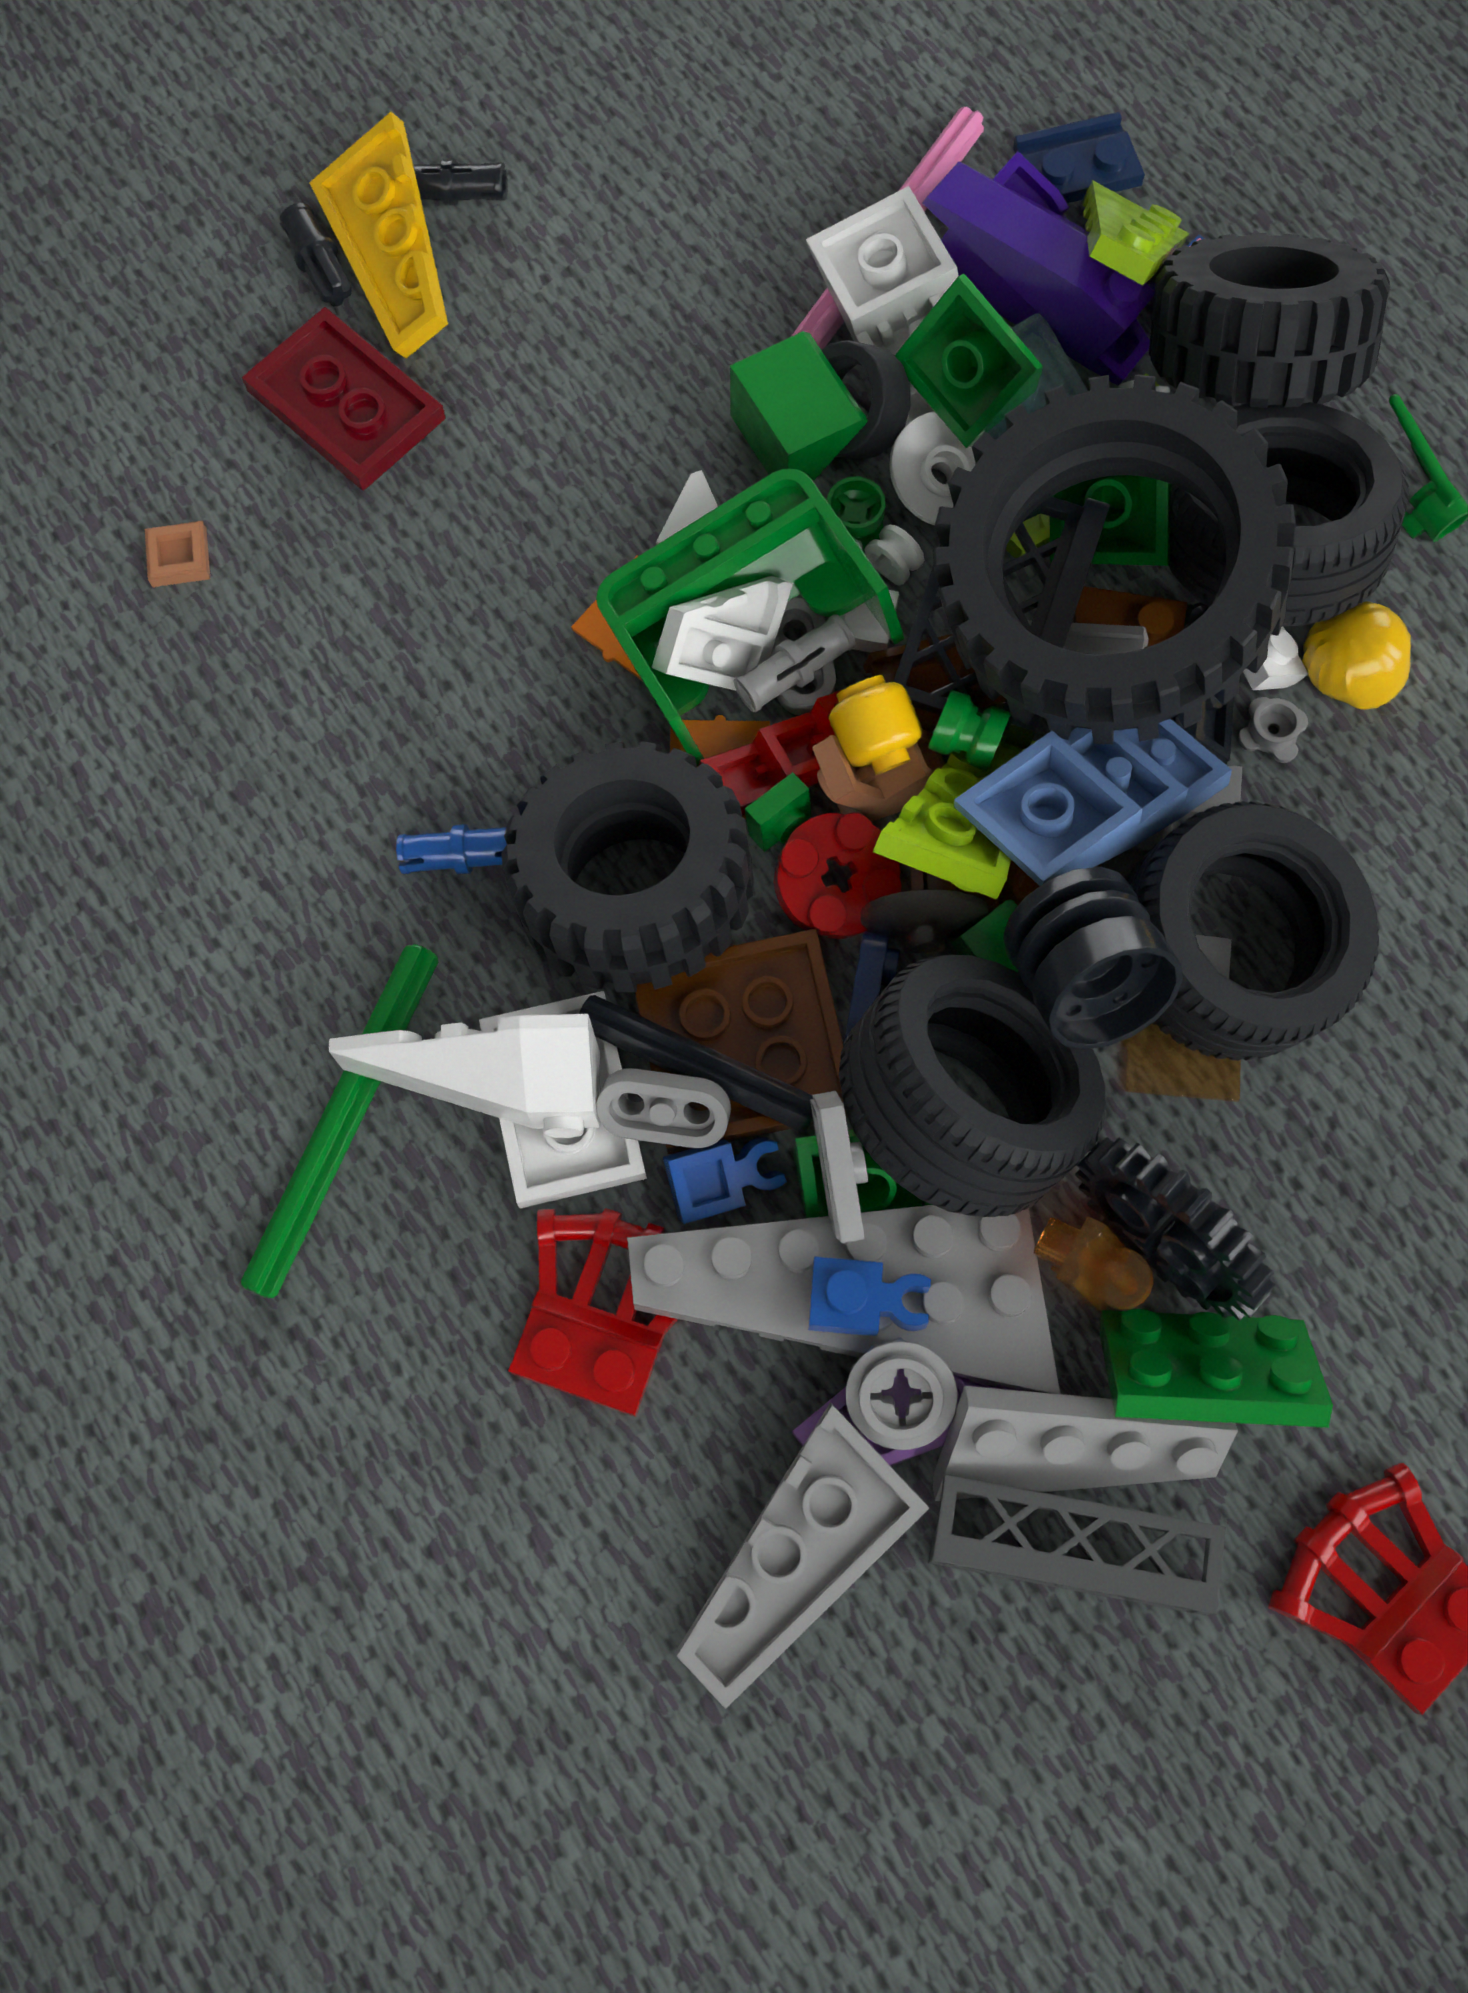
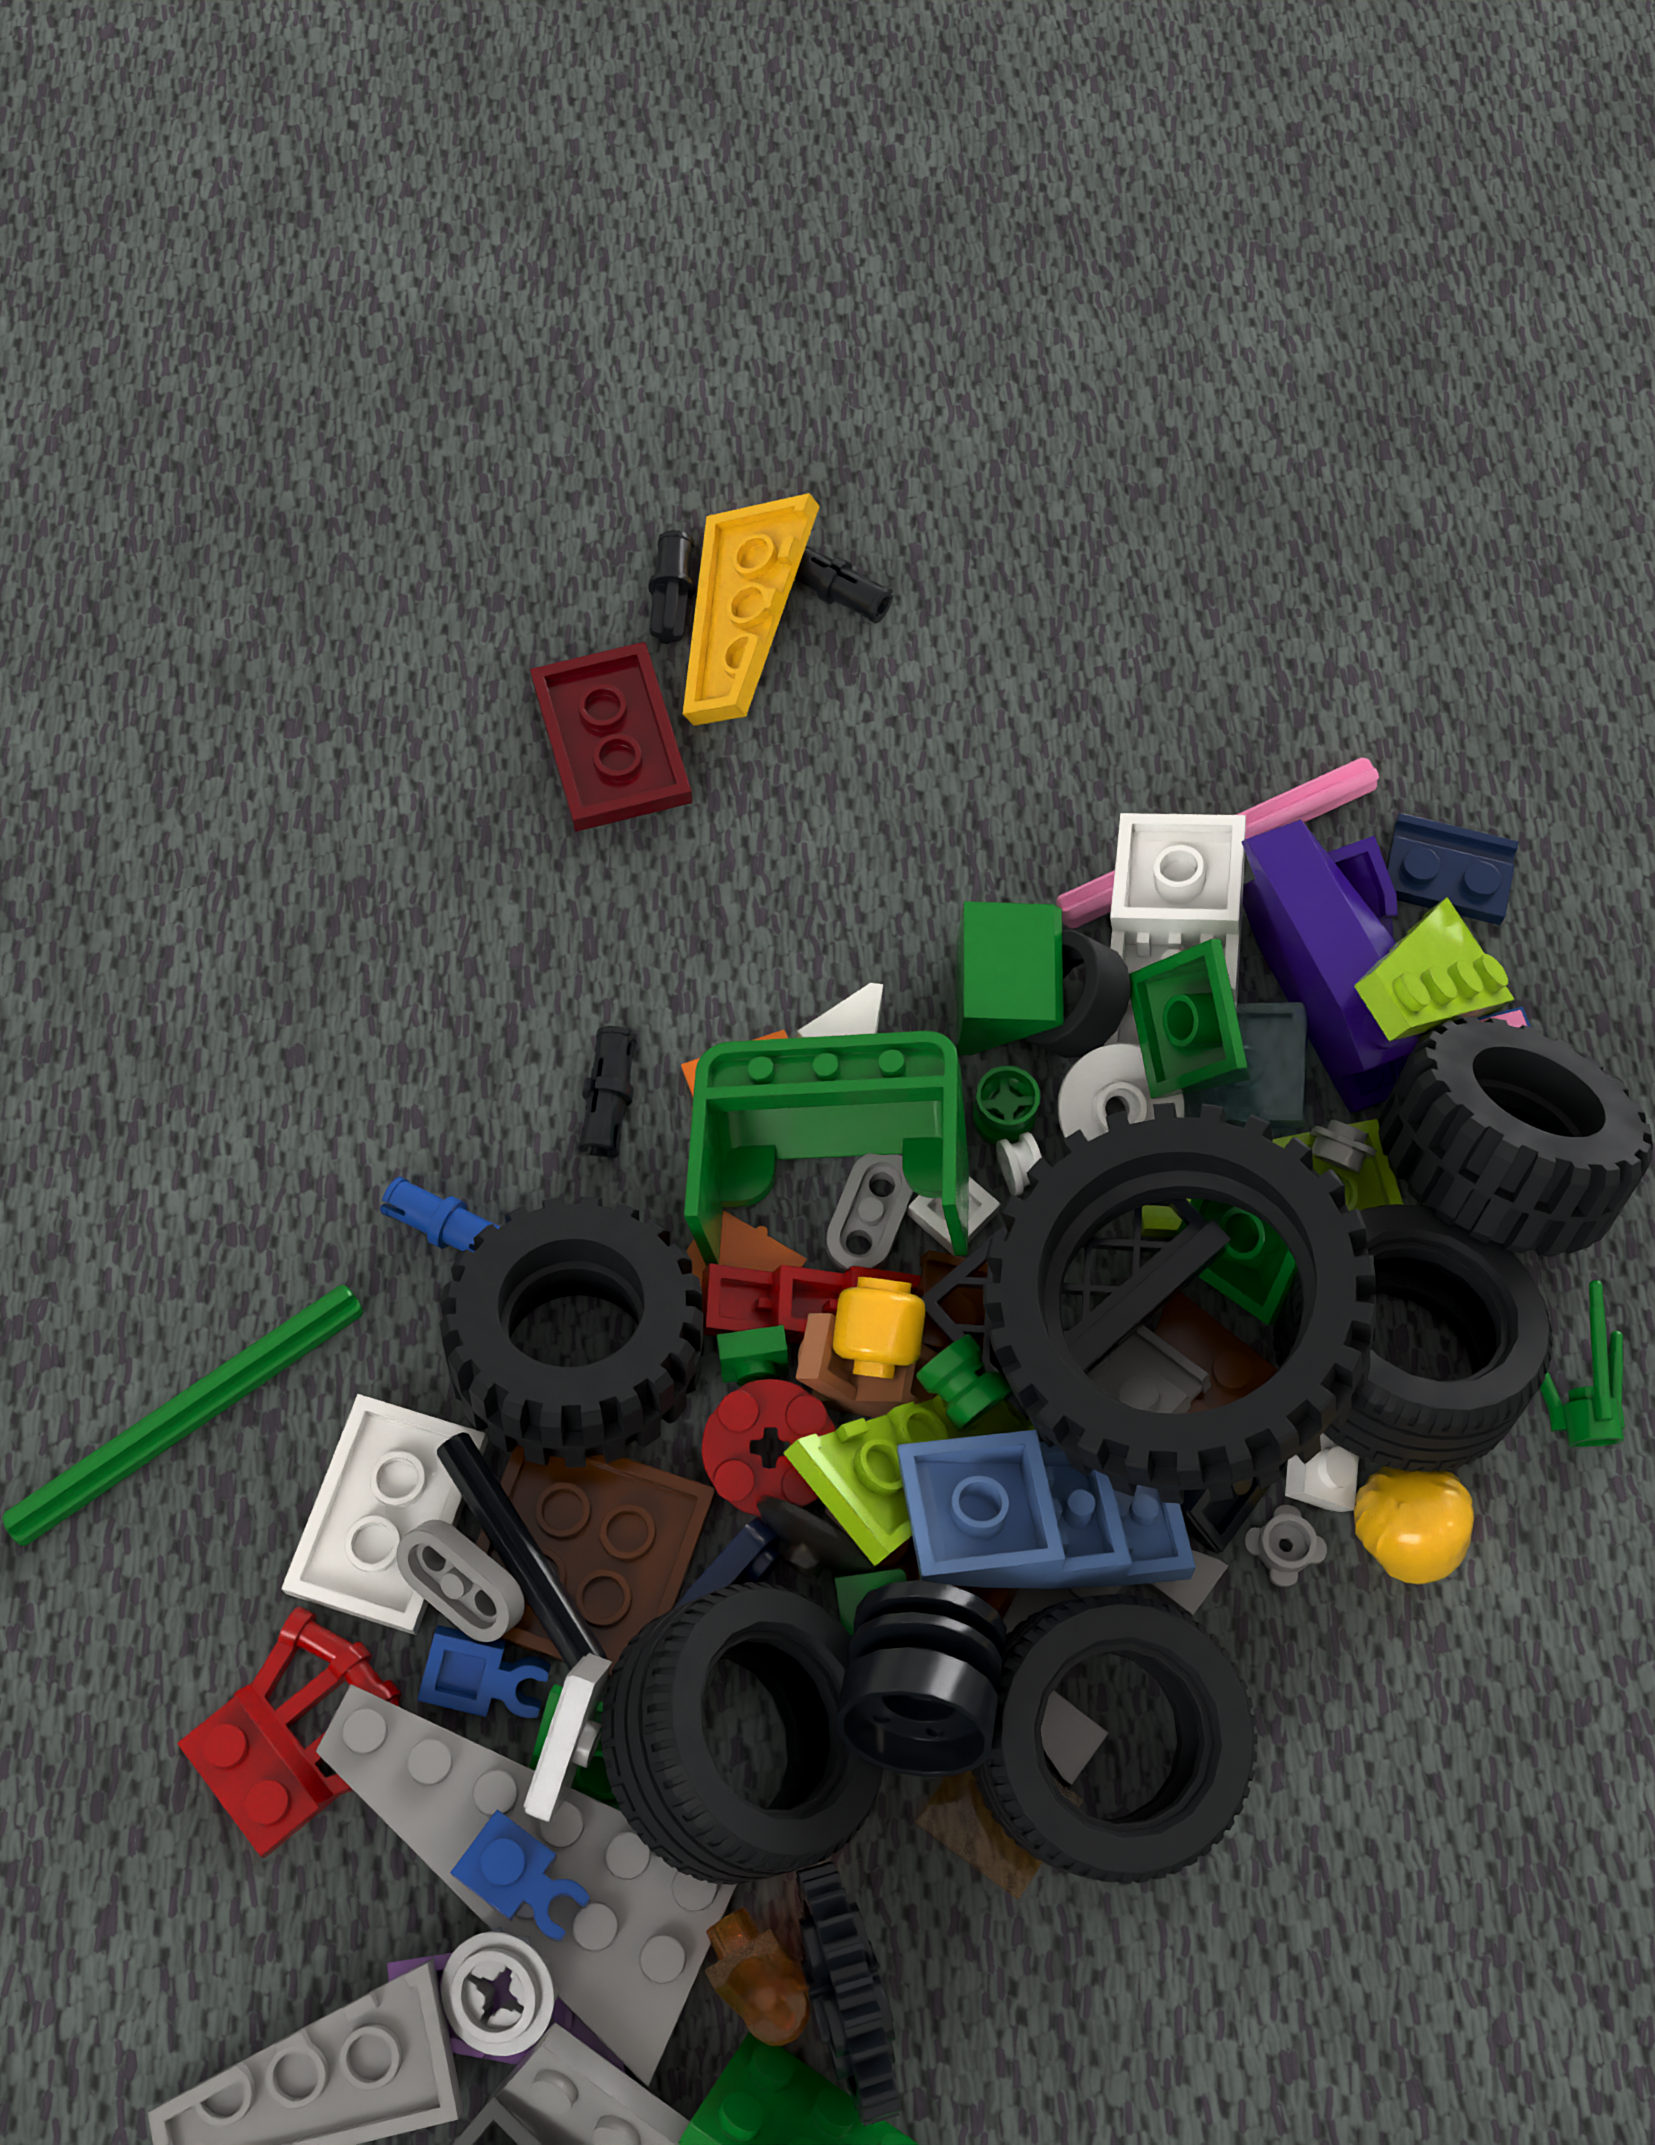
camera: 25 degrees right, 5 degrees down
nougat tile [145,521,210,587] -> none
white wedge [329,1014,600,1138] -> none
white wing [652,576,793,691] -> none
light grey pin [734,615,856,712] -> none
none -> black pin [578,1026,637,1158]

